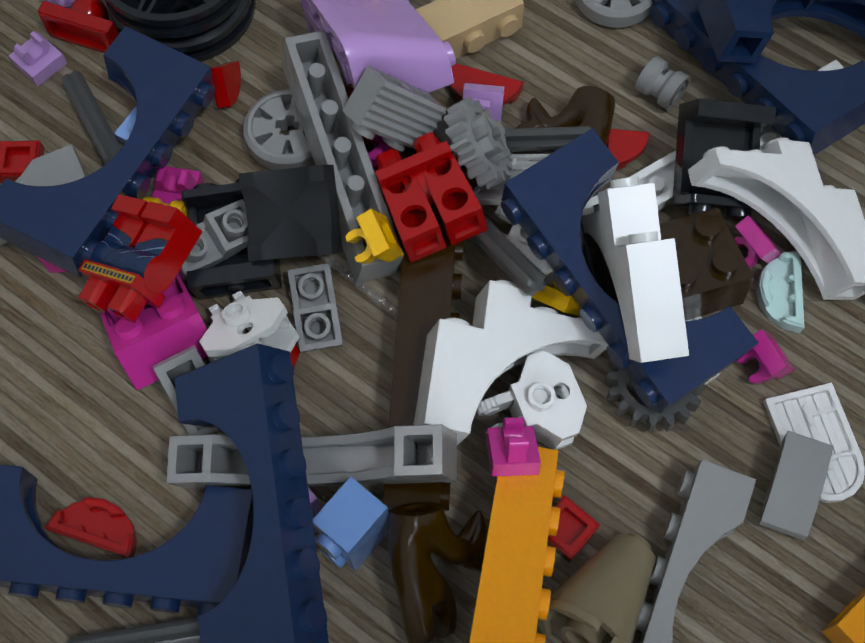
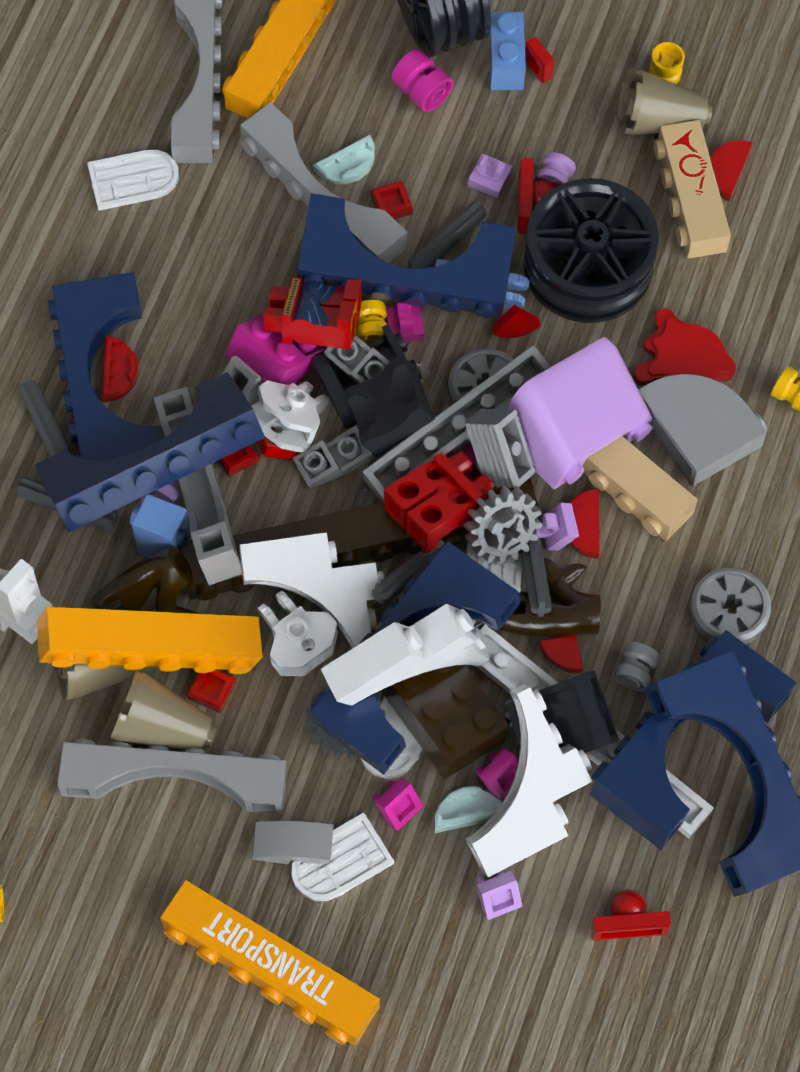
camera: 70 degrees right, 0 degrees up
yellow tile [345,209,404,264] -> none
dark pink tile [486,417,541,477] -> none

